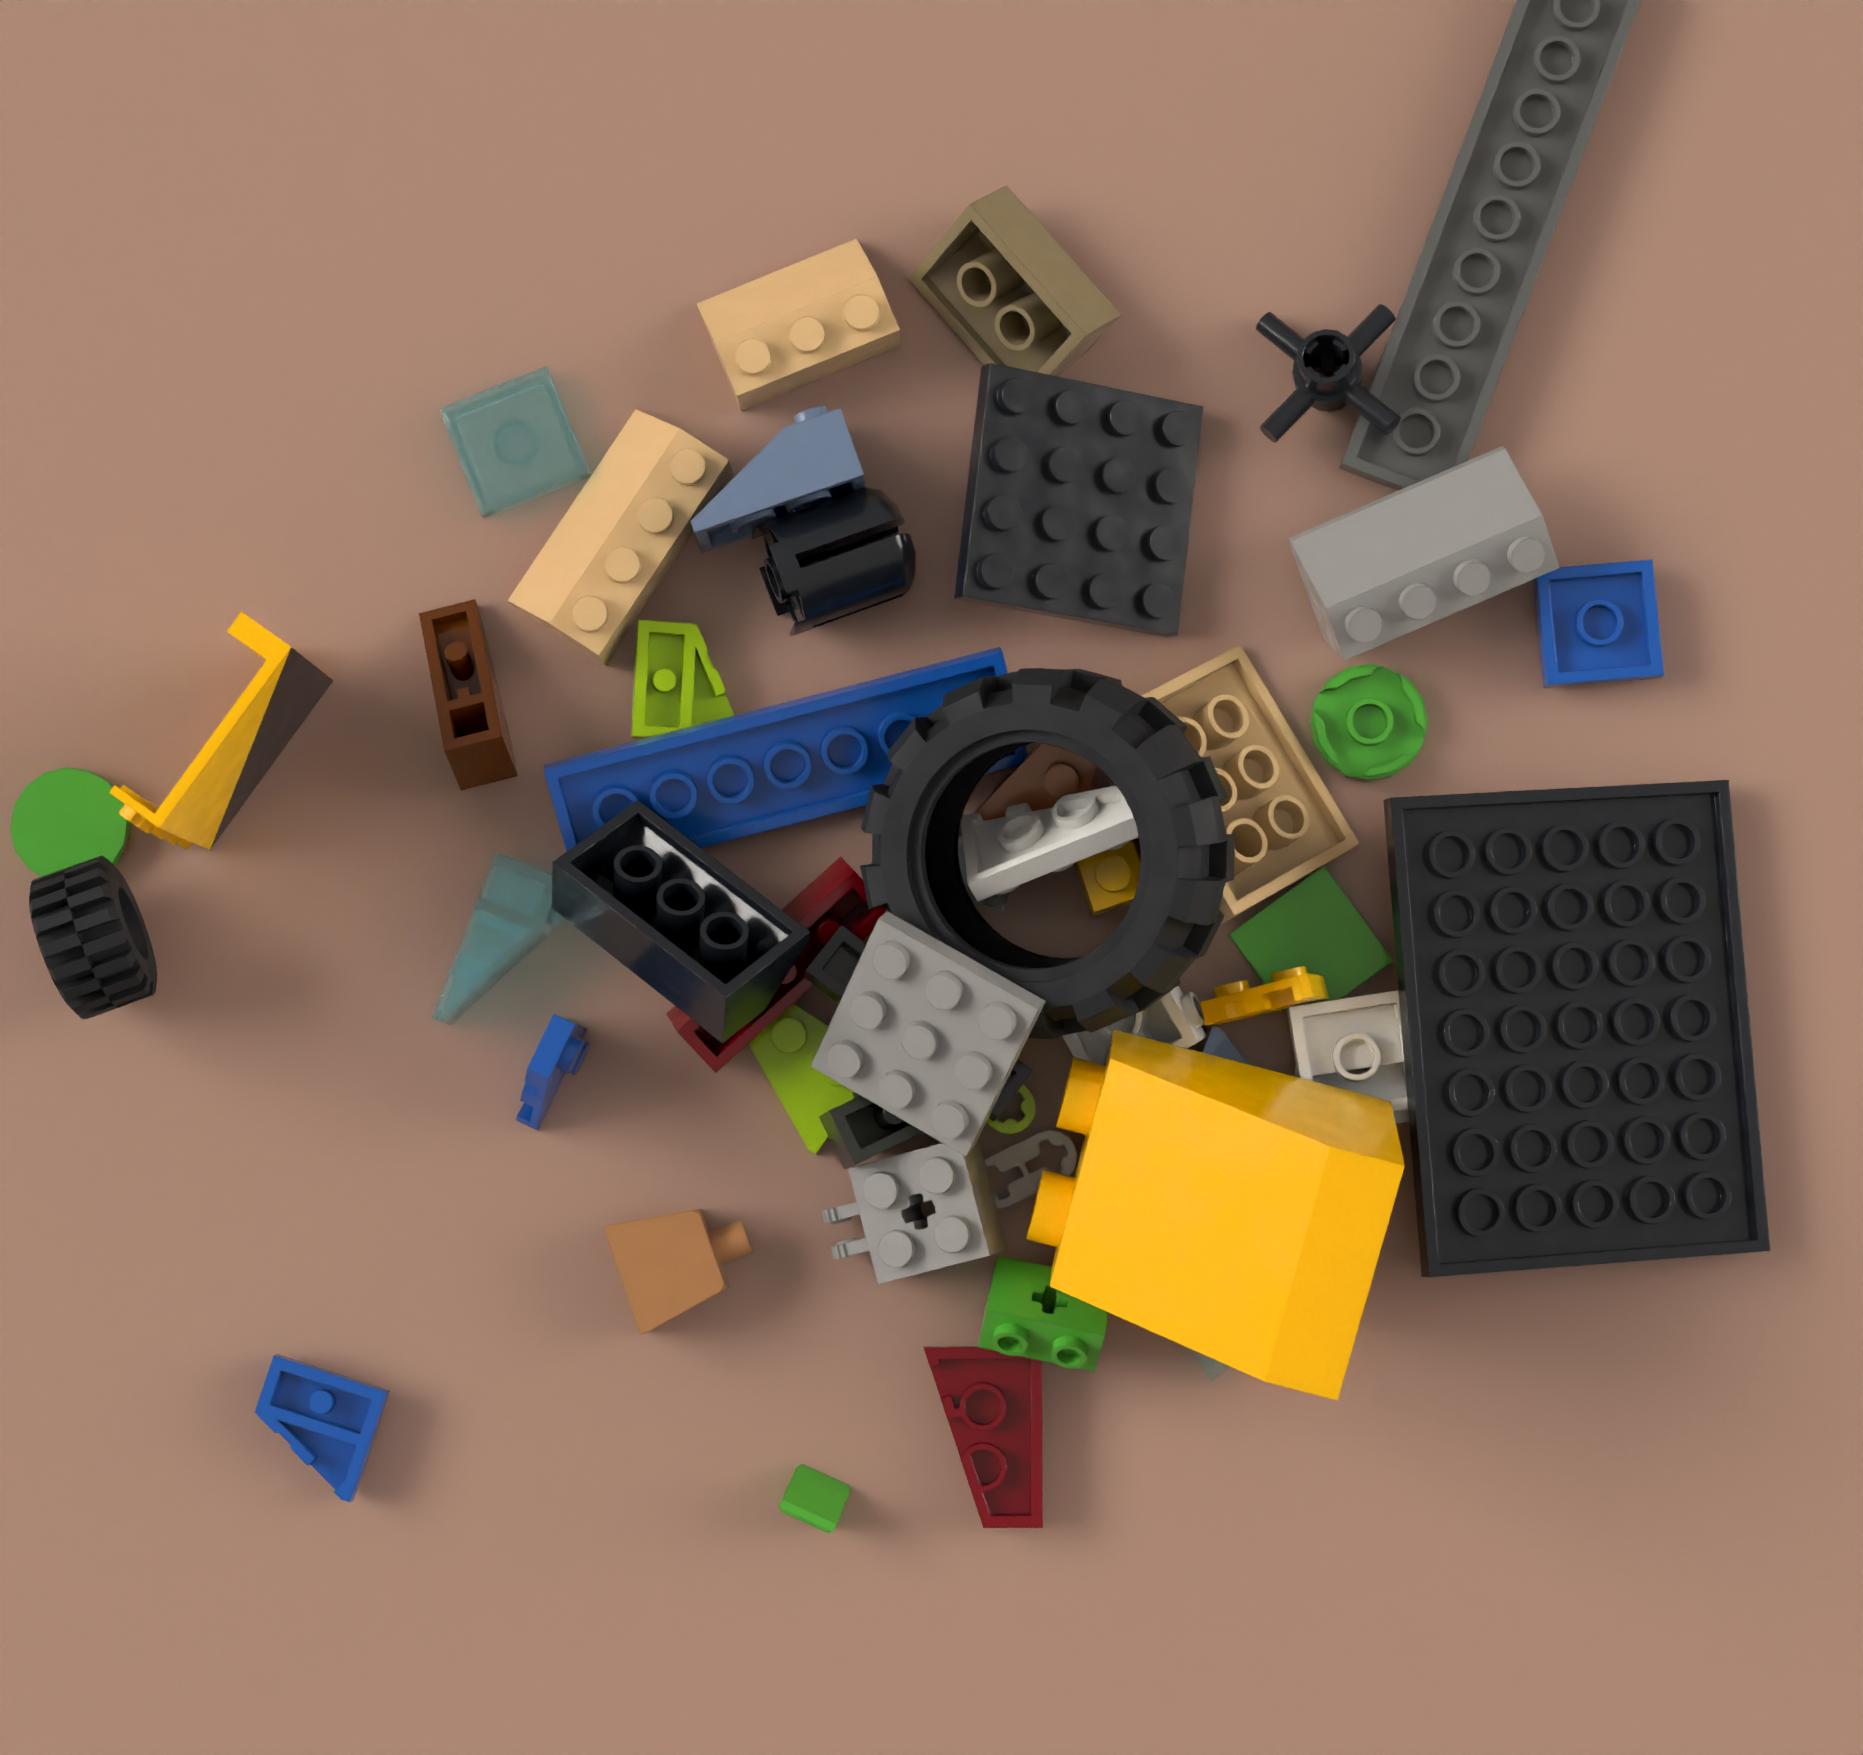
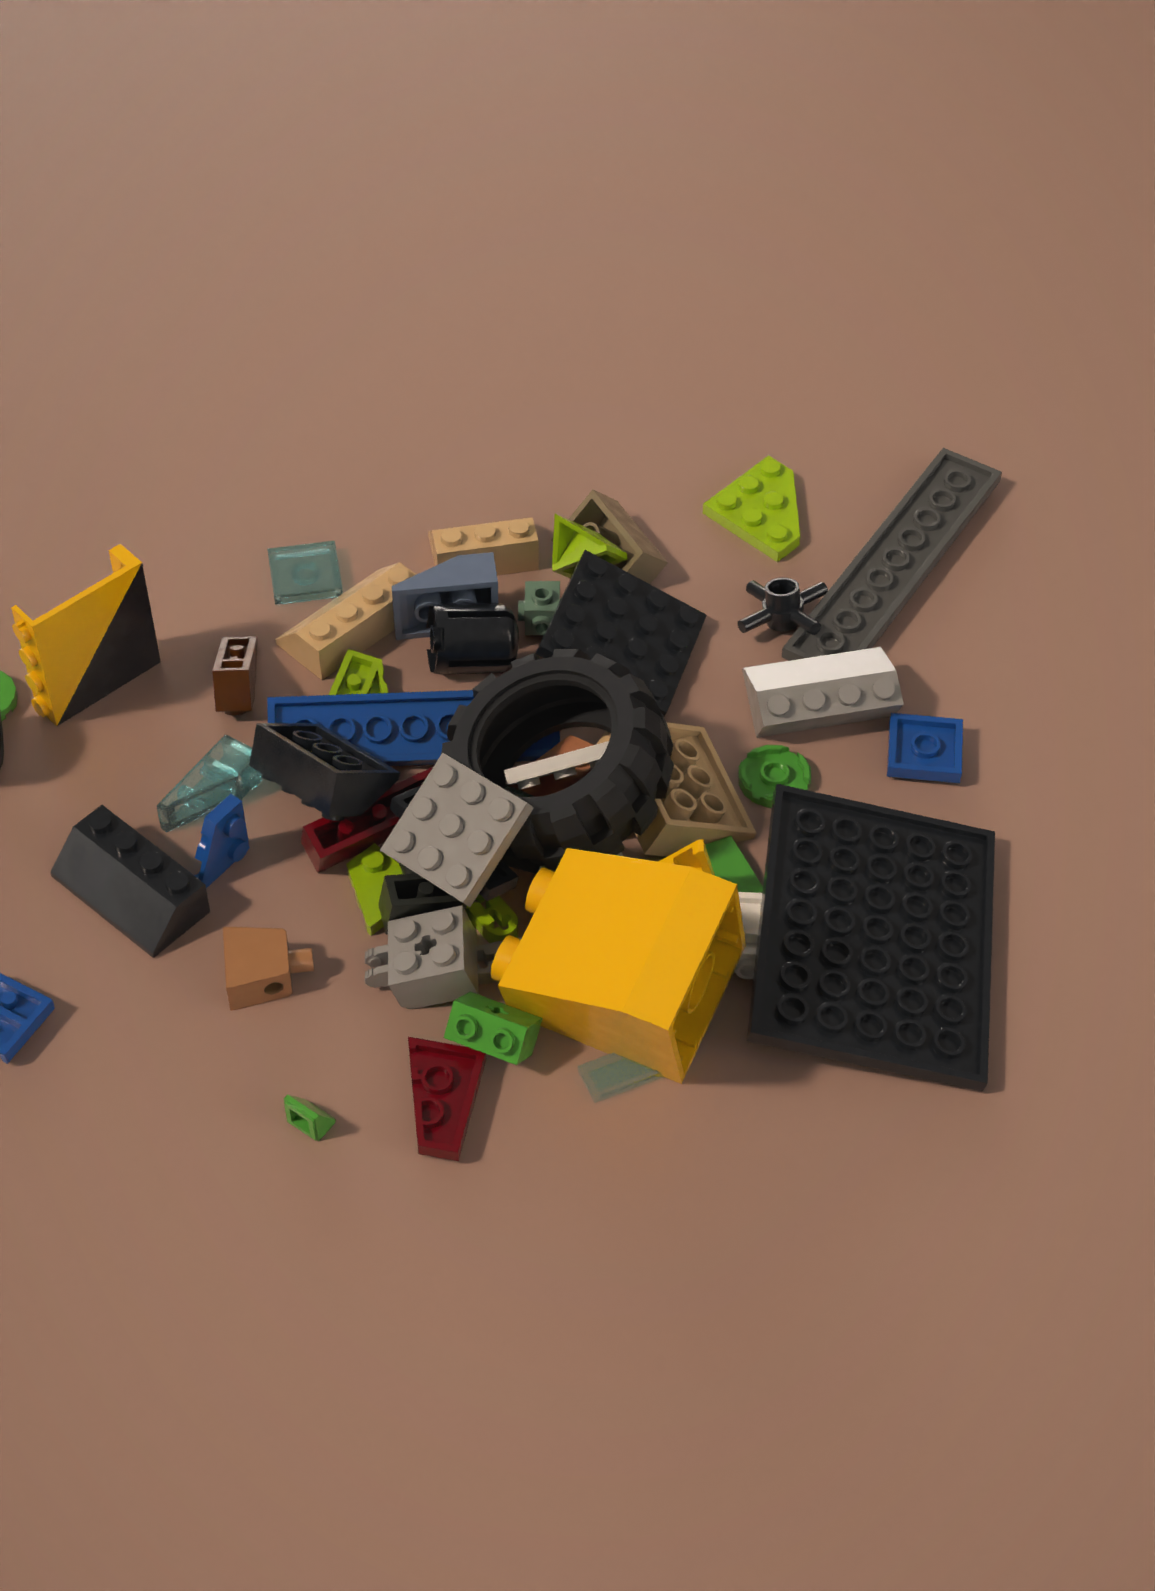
camera: 10 degrees right, 35 degrees down
none -> black slope [50,805,210,958]
none -> sand green brick [518,581,561,635]
none -> lime slope [552,514,628,578]
none -> lime plate [702,455,800,562]

